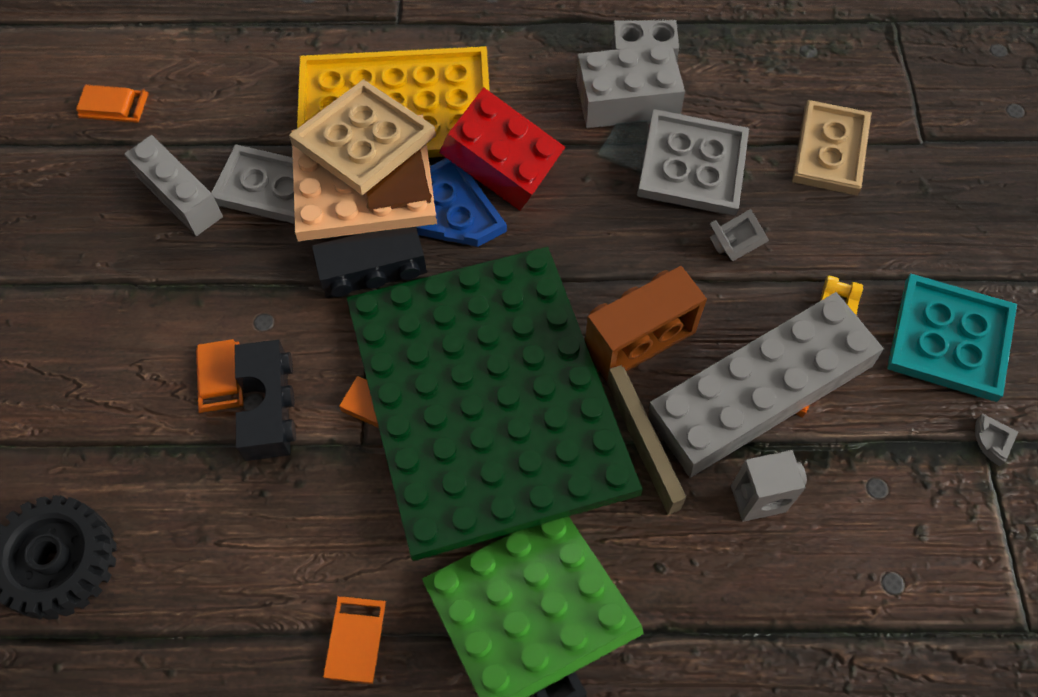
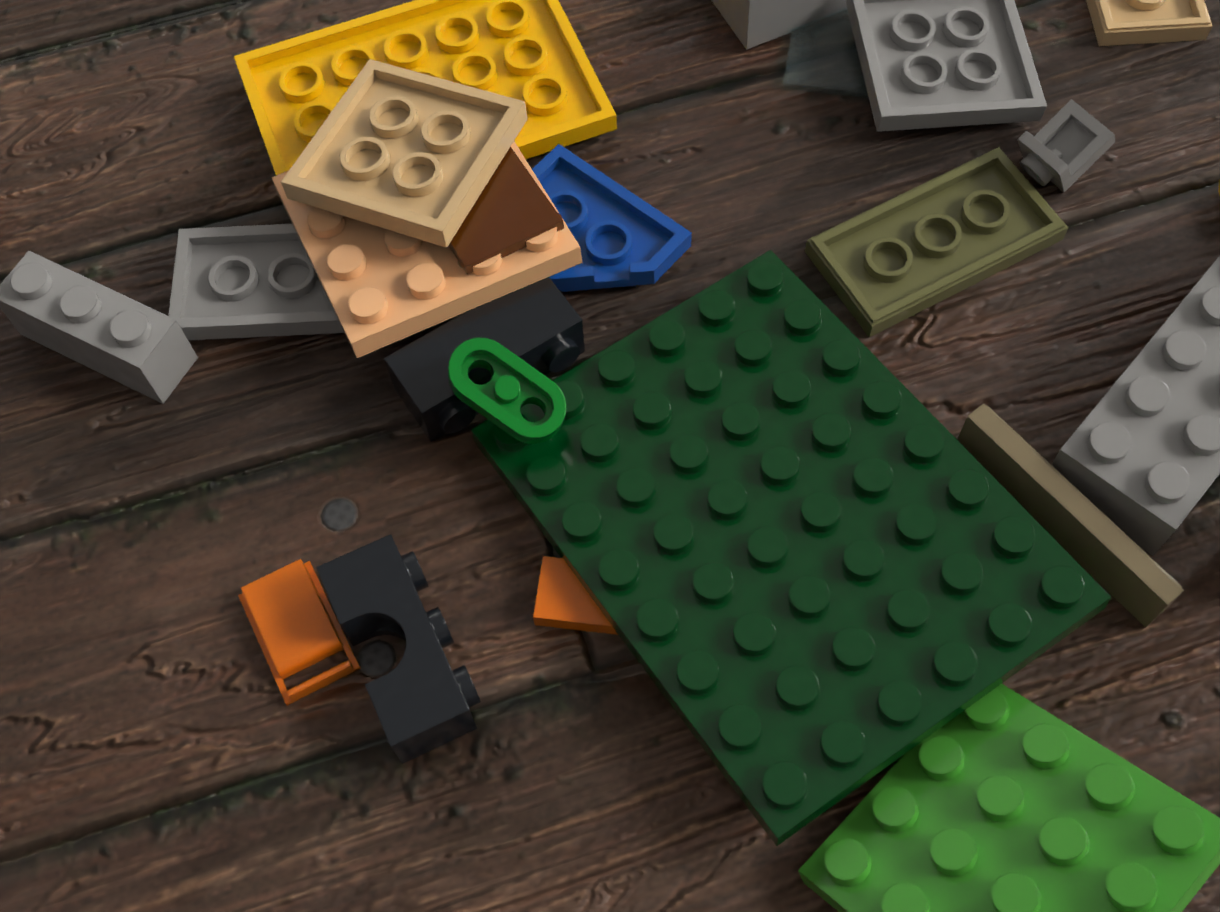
camera: 15 degrees left, 0 degrees up
red brick [439,87,565,211] -> none
dark orange brick [585,266,707,382] -> none
none -> green plate [448,338,566,444]
none -> olive tile [805,147,1068,338]

